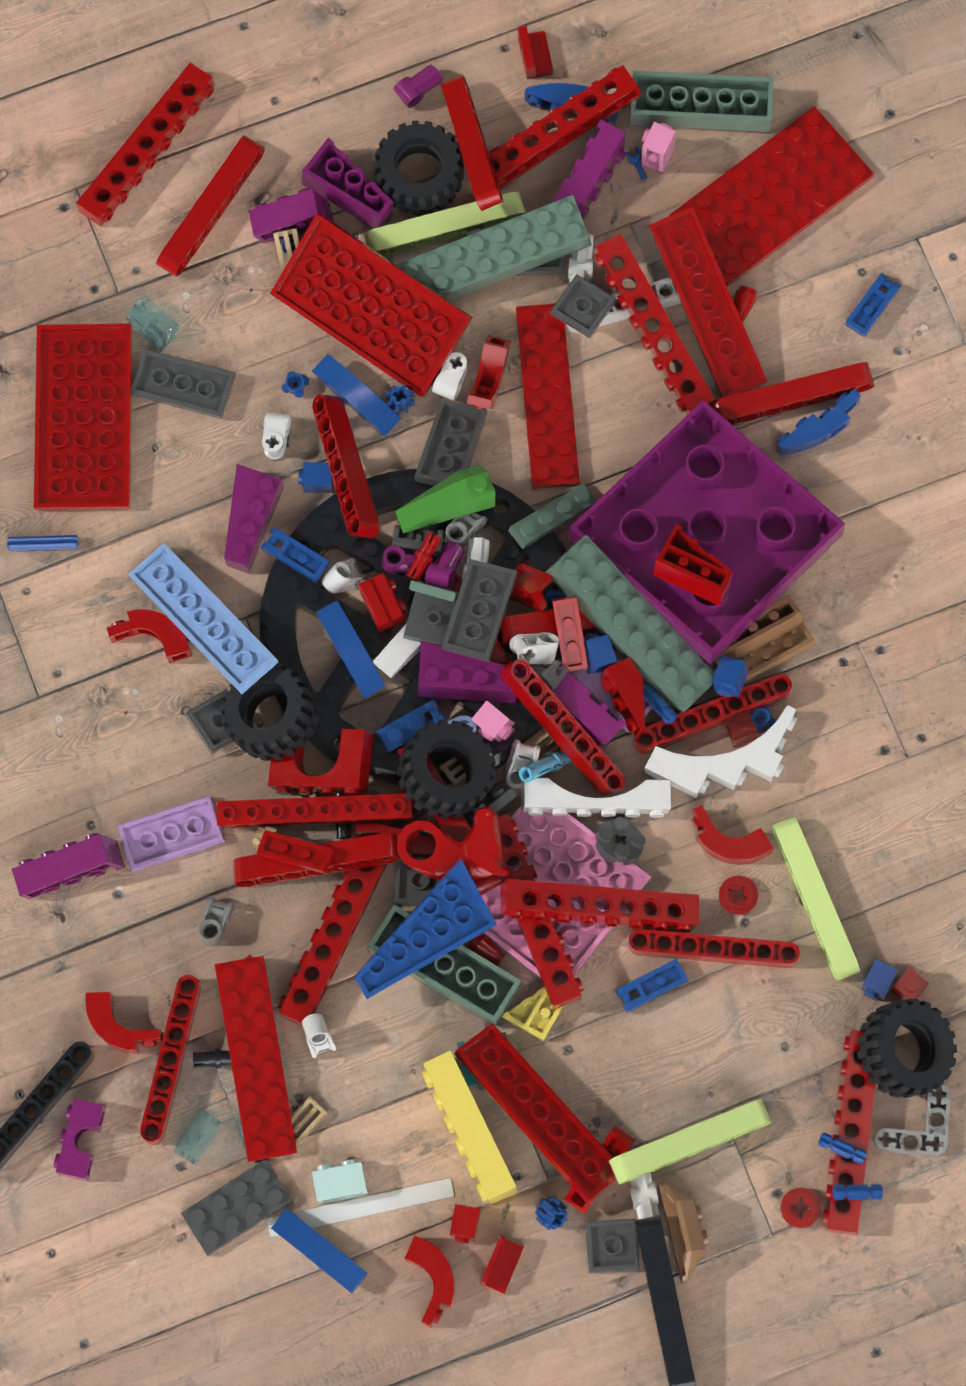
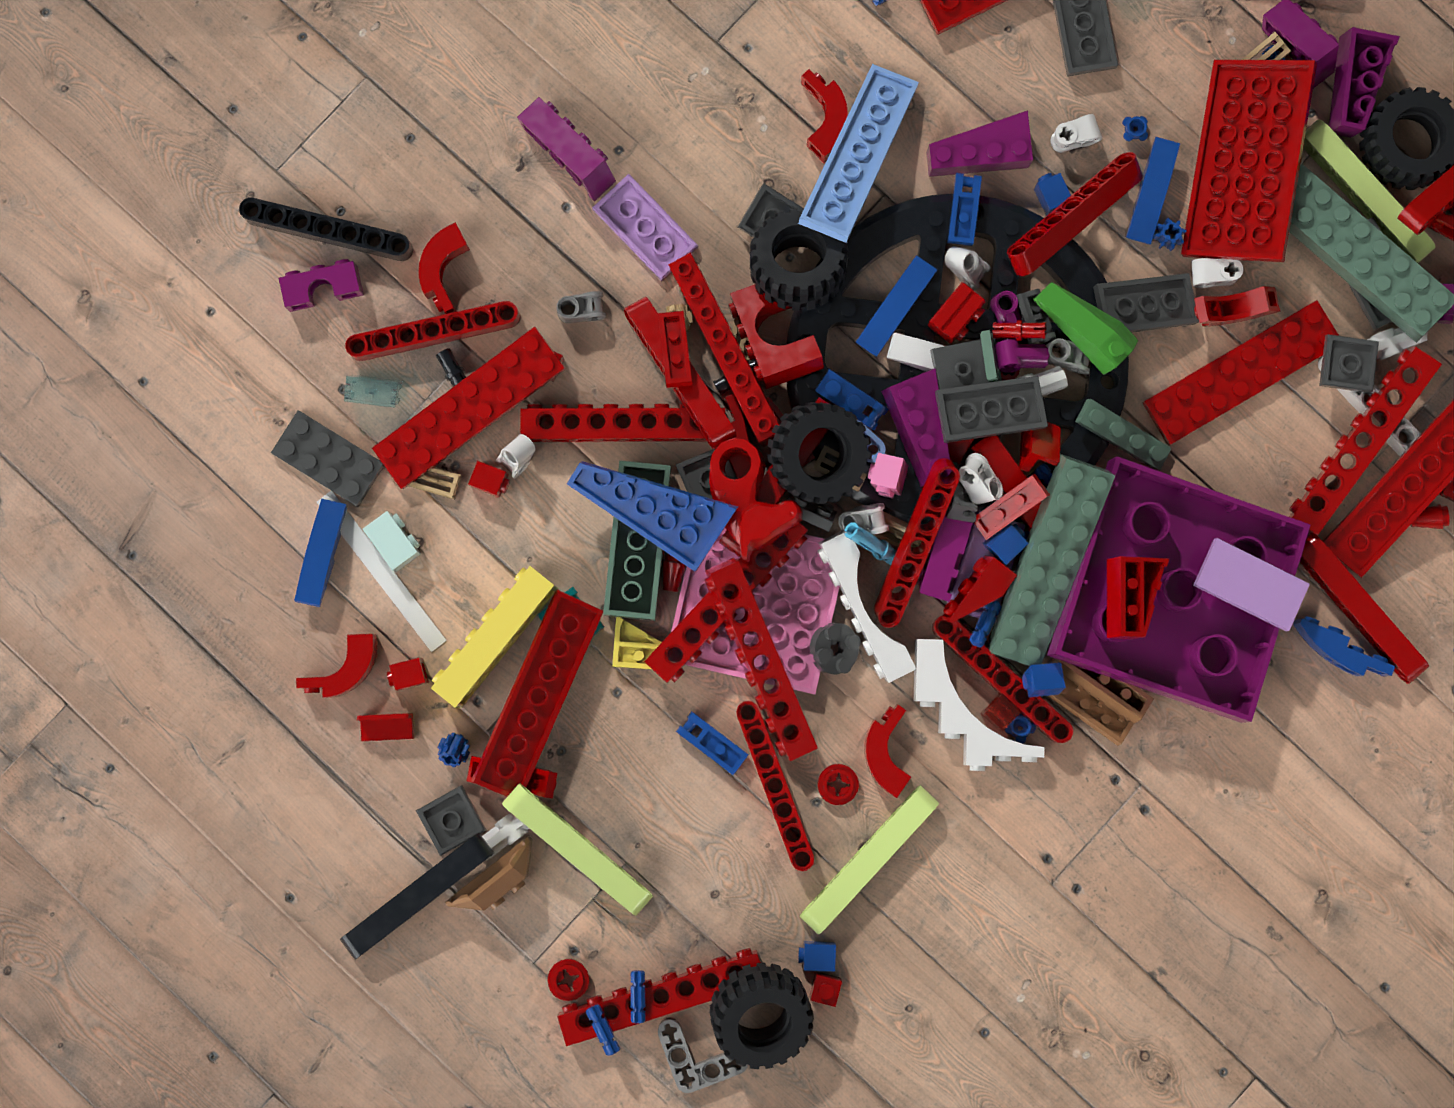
camera: 60 degrees right, 10 degrees up
none -> red brick [468,460,510,498]
none -> lavender tile [1193,538,1310,631]

